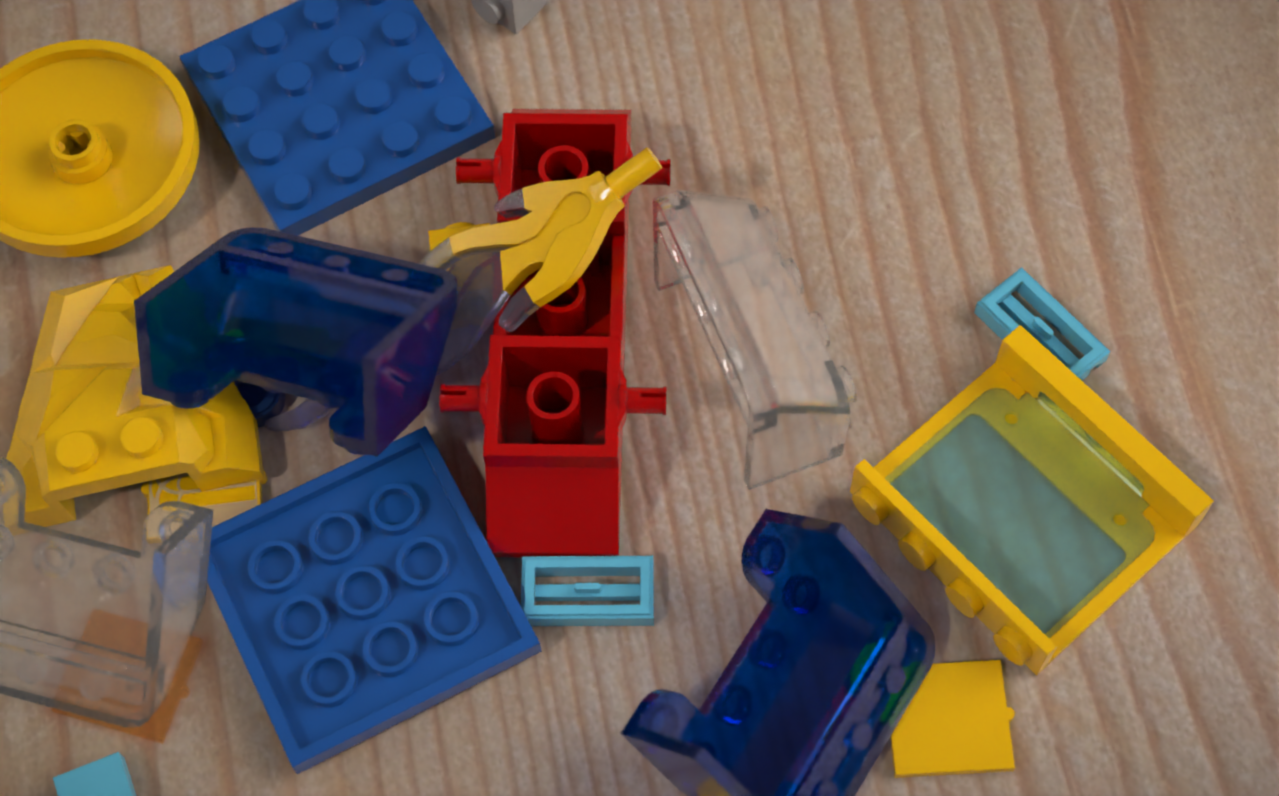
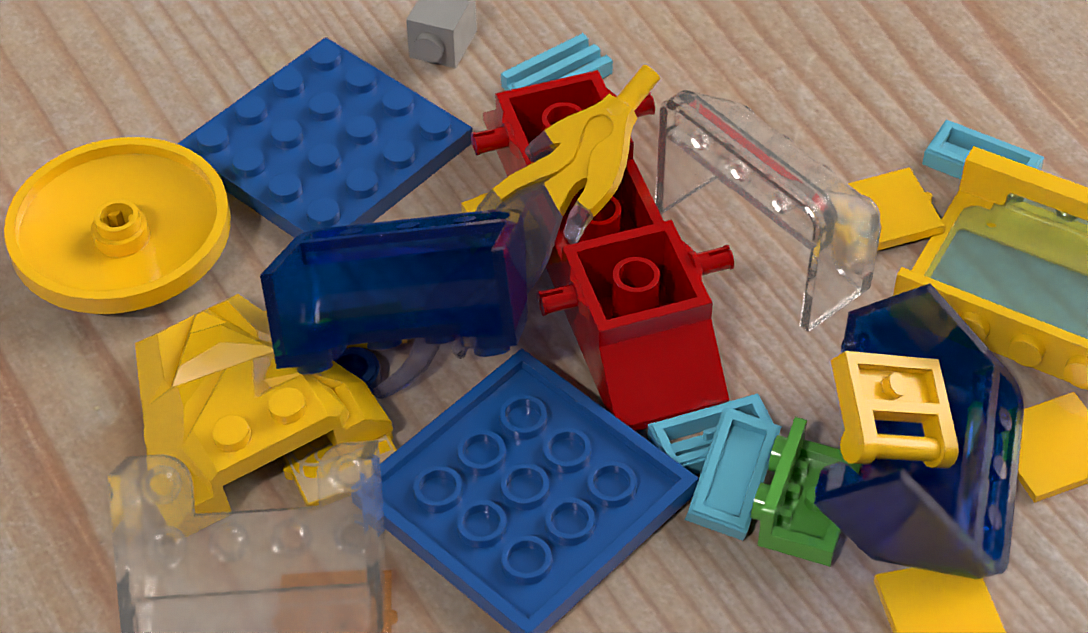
camera: 20 degrees left, 15 degrees down
none -> medium azure tile [501,33,613,91]
none -> medium azure tile [685,406,782,541]
none -> bright green bracket [751,417,862,567]
none -> yellow piece [821,167,945,257]
none -> yellow plate [830,351,959,469]

